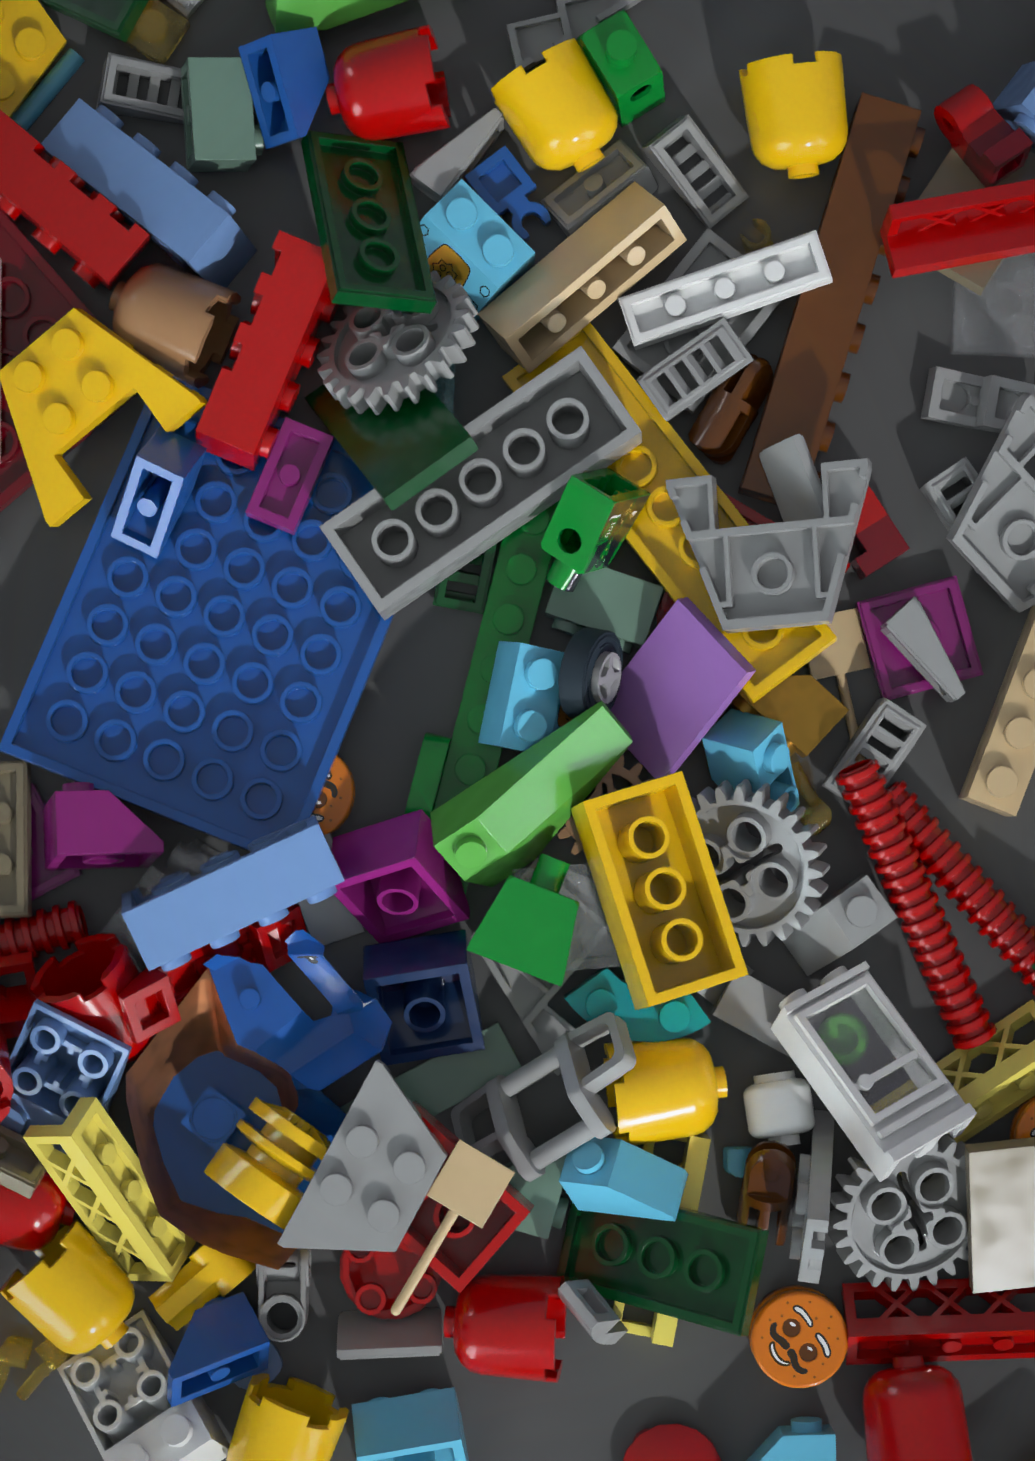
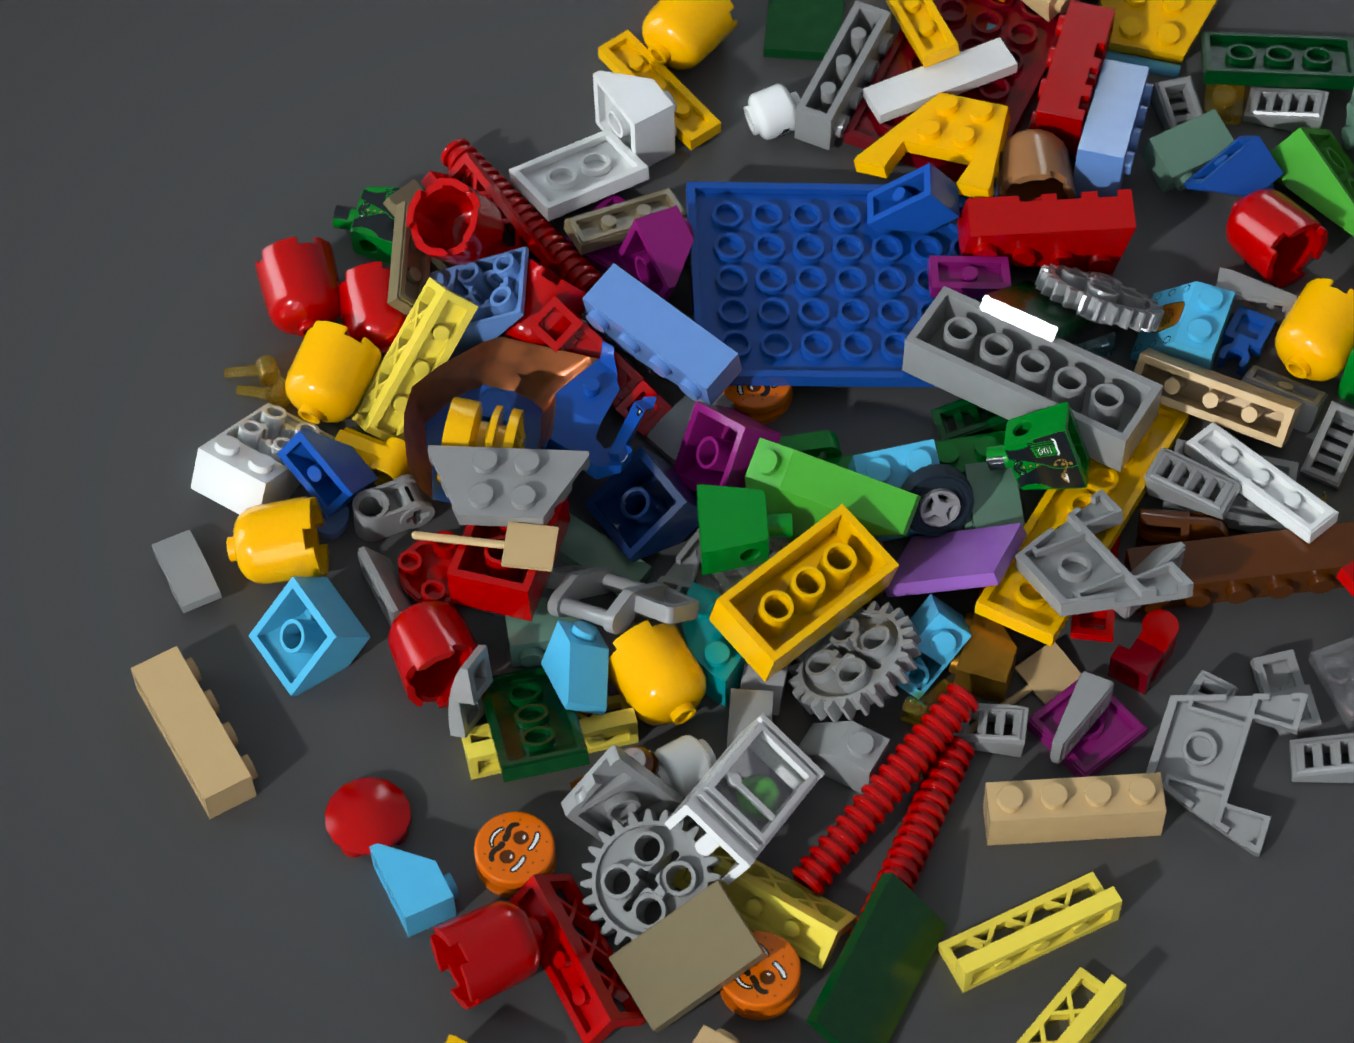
camera: 65 degrees right, 30 degrees down
dark green tile [301,130,437,314] -> none

